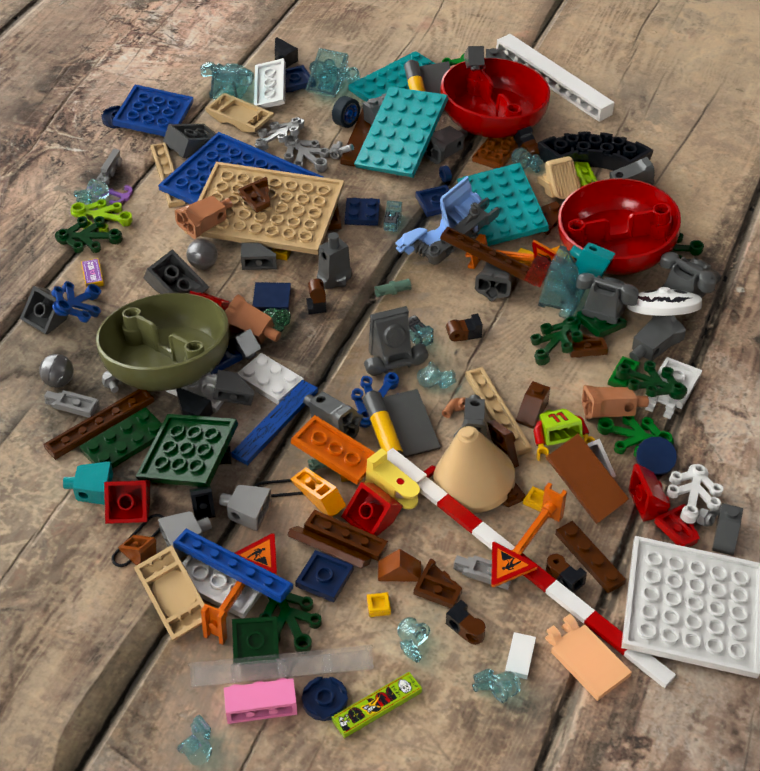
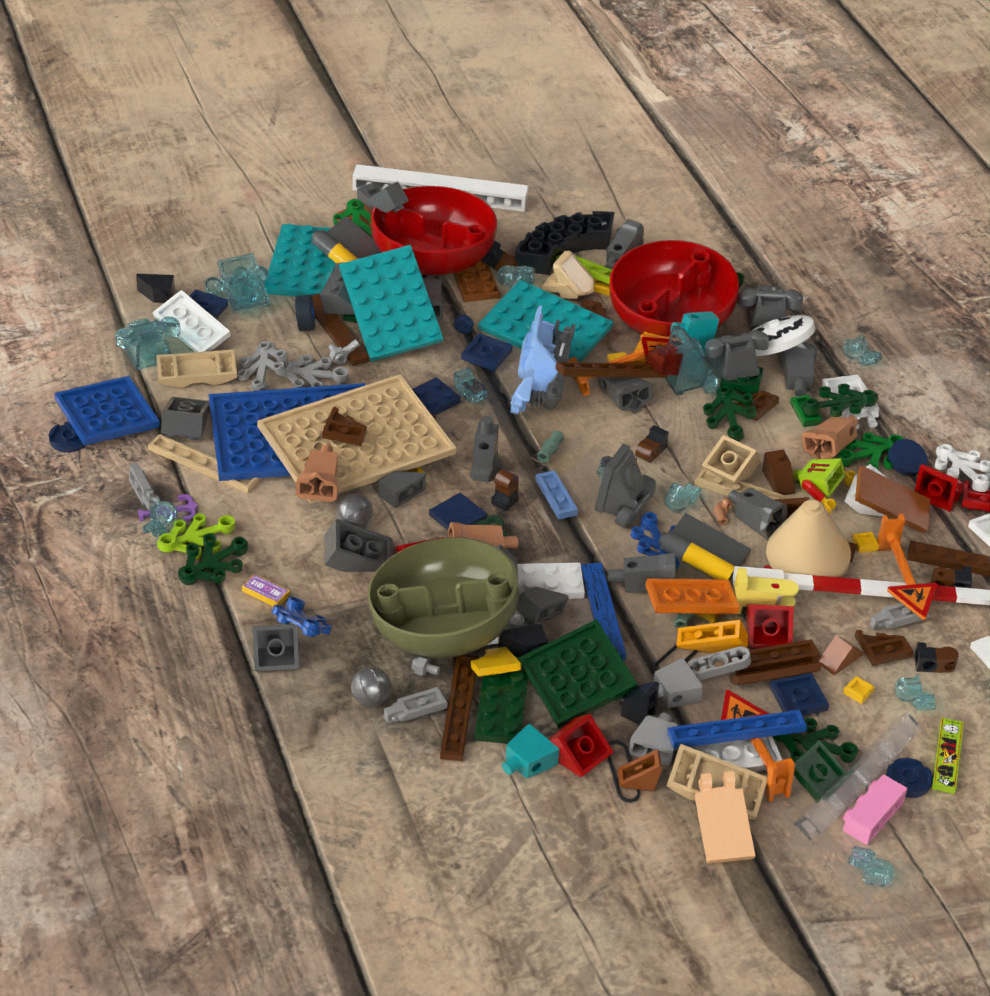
camera: 45 degrees left, 5 degrees down
none -> yellow tile [471,647,521,677]
none -> medium blue plate [535,470,578,520]
none -> light grey beam [688,647,751,681]
none -> light nougat tile [695,771,755,864]
none -> tan slope [701,435,761,483]
none -> clear light blue piece [843,335,882,366]

